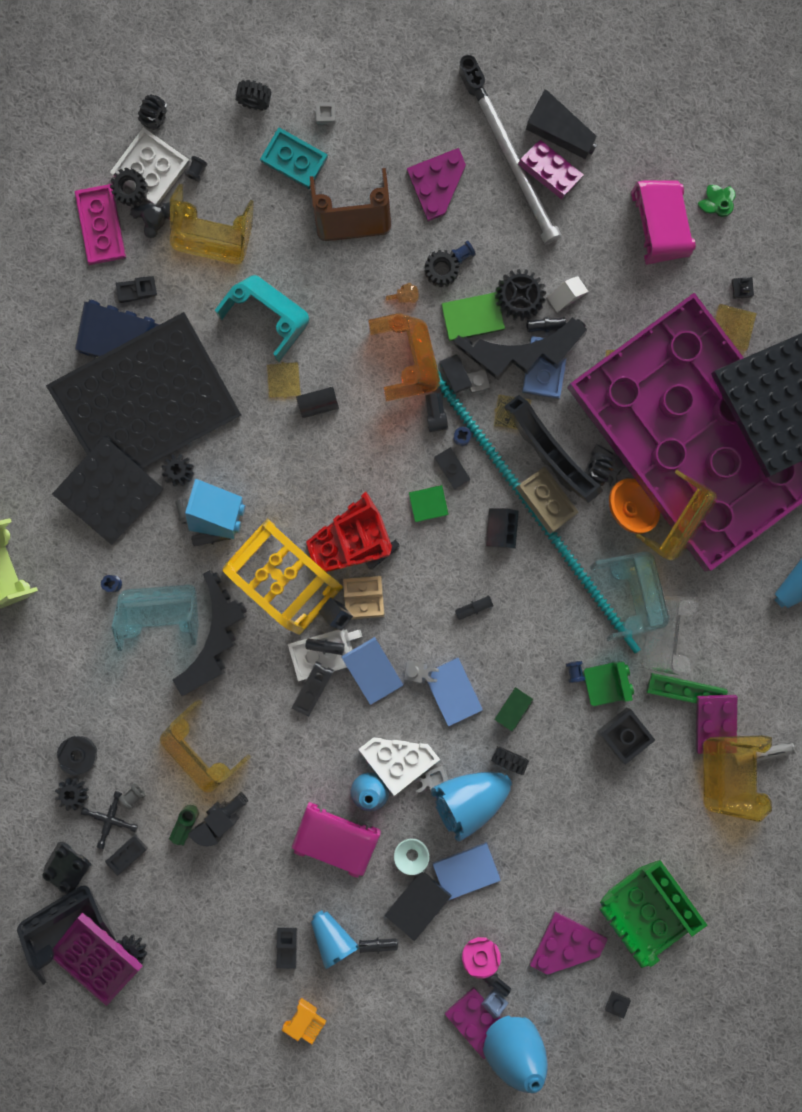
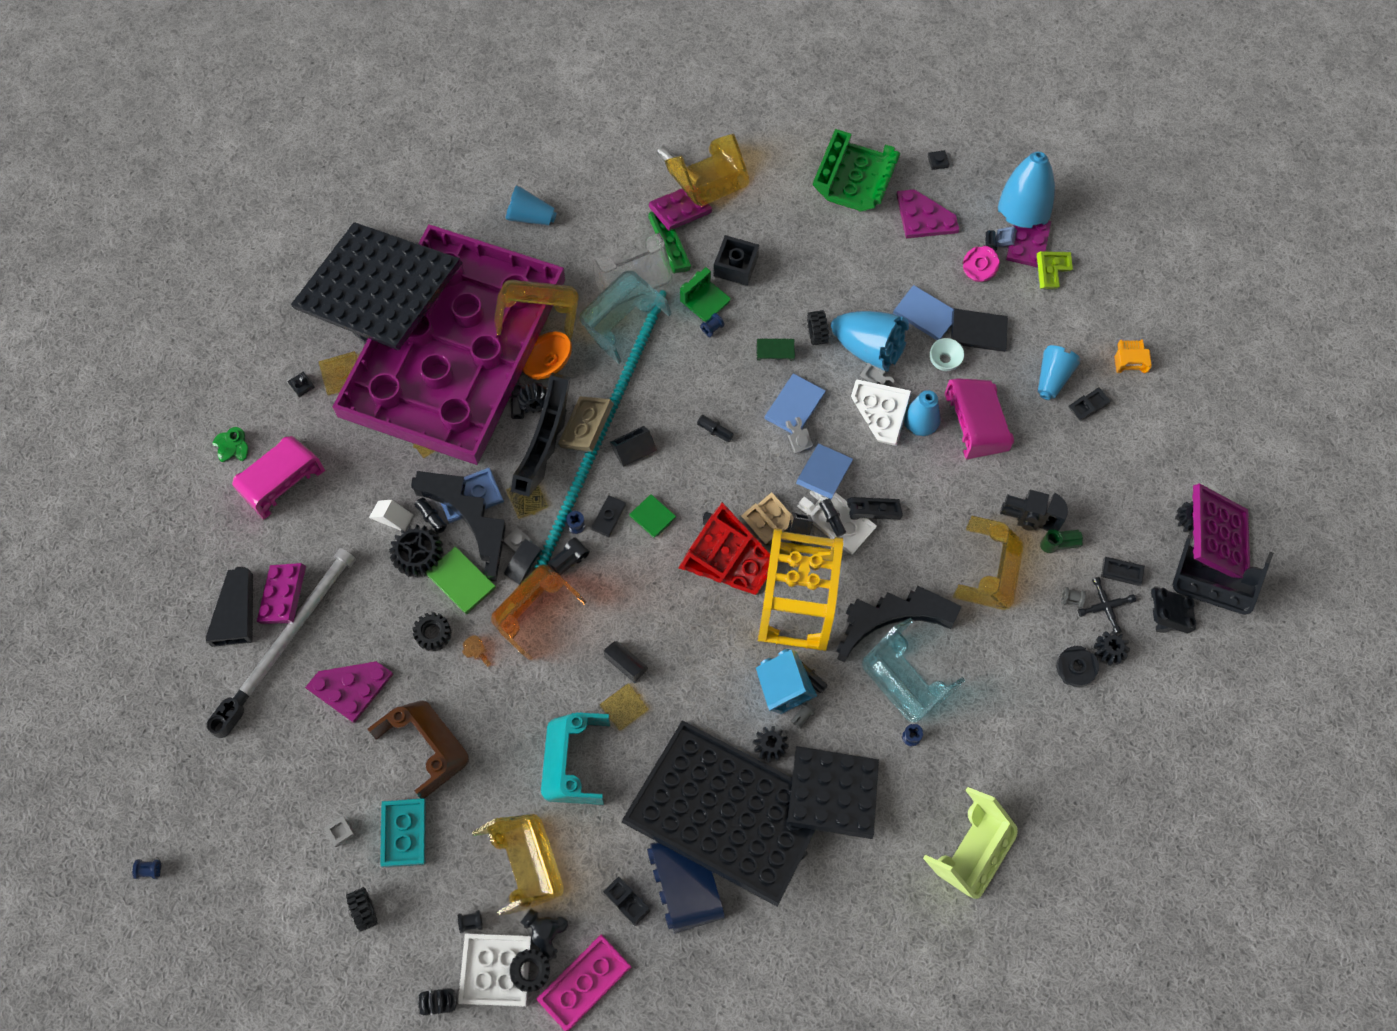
camera: 125 degrees left, 20 degrees down
black axle [359,937,398,954] -> none
dark blue bush [451,240,476,265] -> none
none -> lime plate [1037,251,1073,289]

